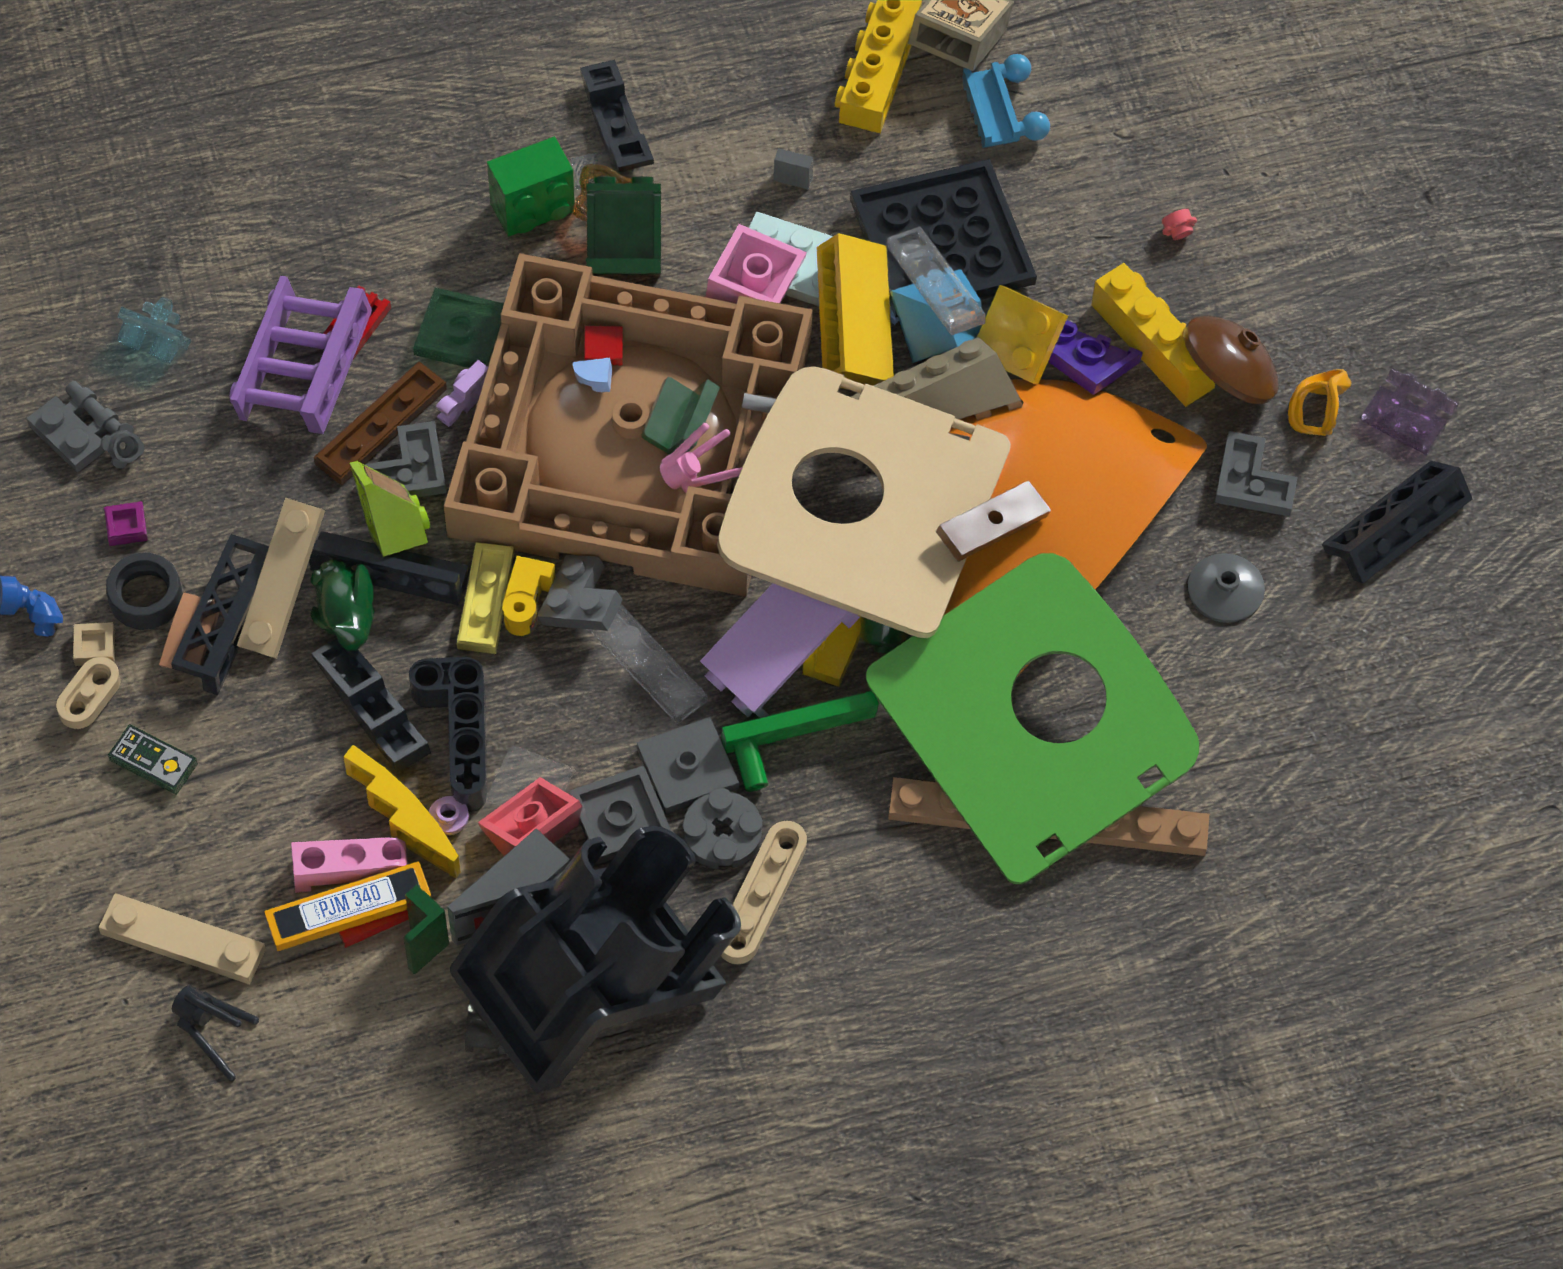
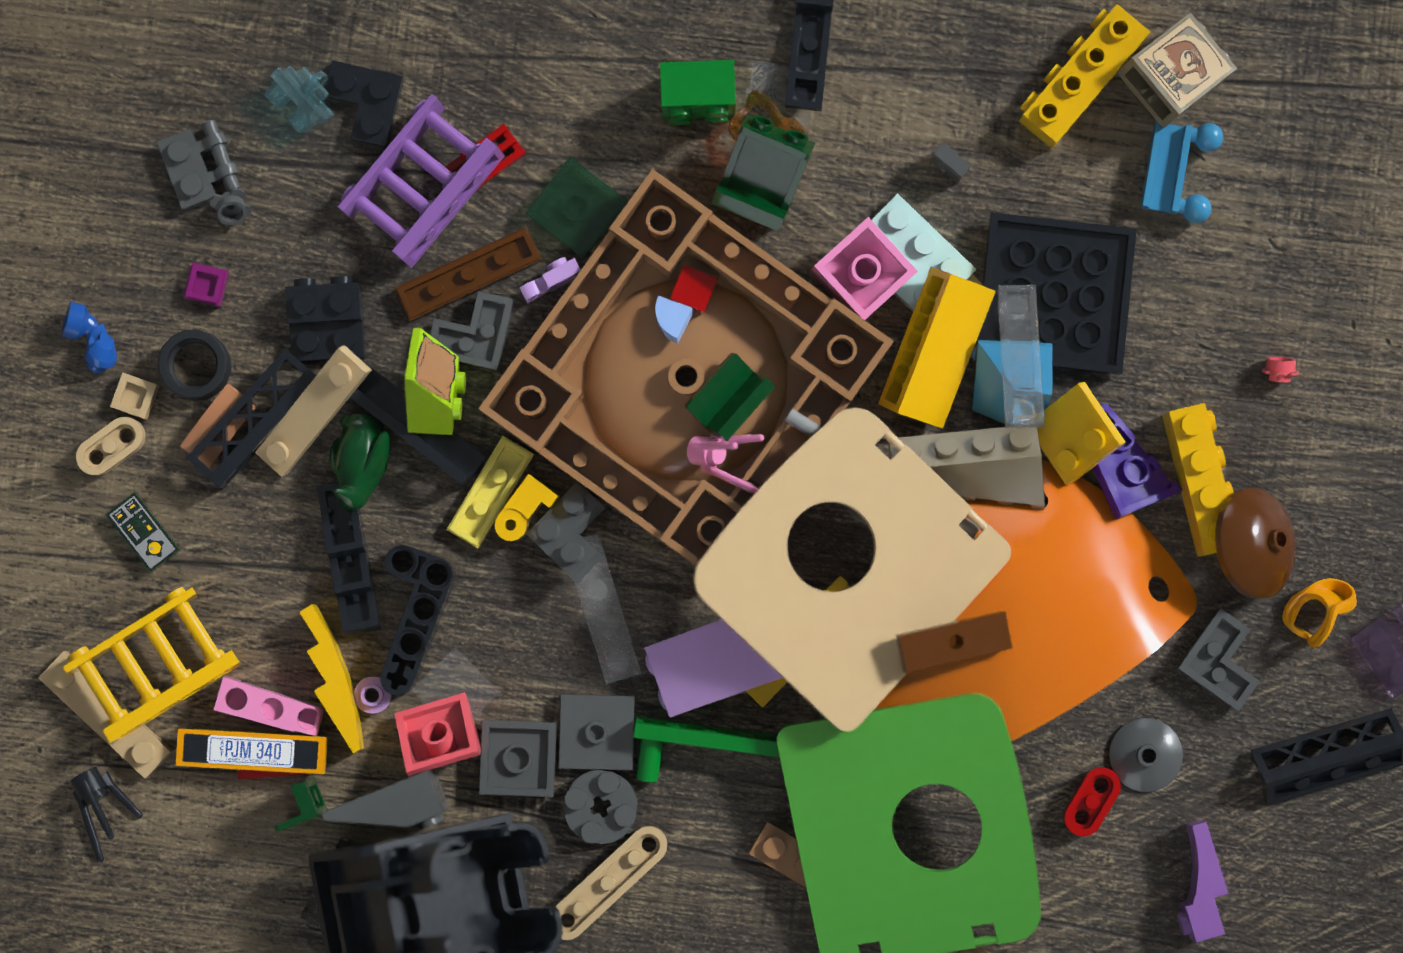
camera: 25 degrees right, 25 degrees up
none -> yellow fence [63,587,241,744]
none -> black plate [285,276,366,362]
none -> black plate [323,60,404,149]
none -> red plate [1063,767,1121,836]
none -> medium lavender slope [1177,819,1228,943]

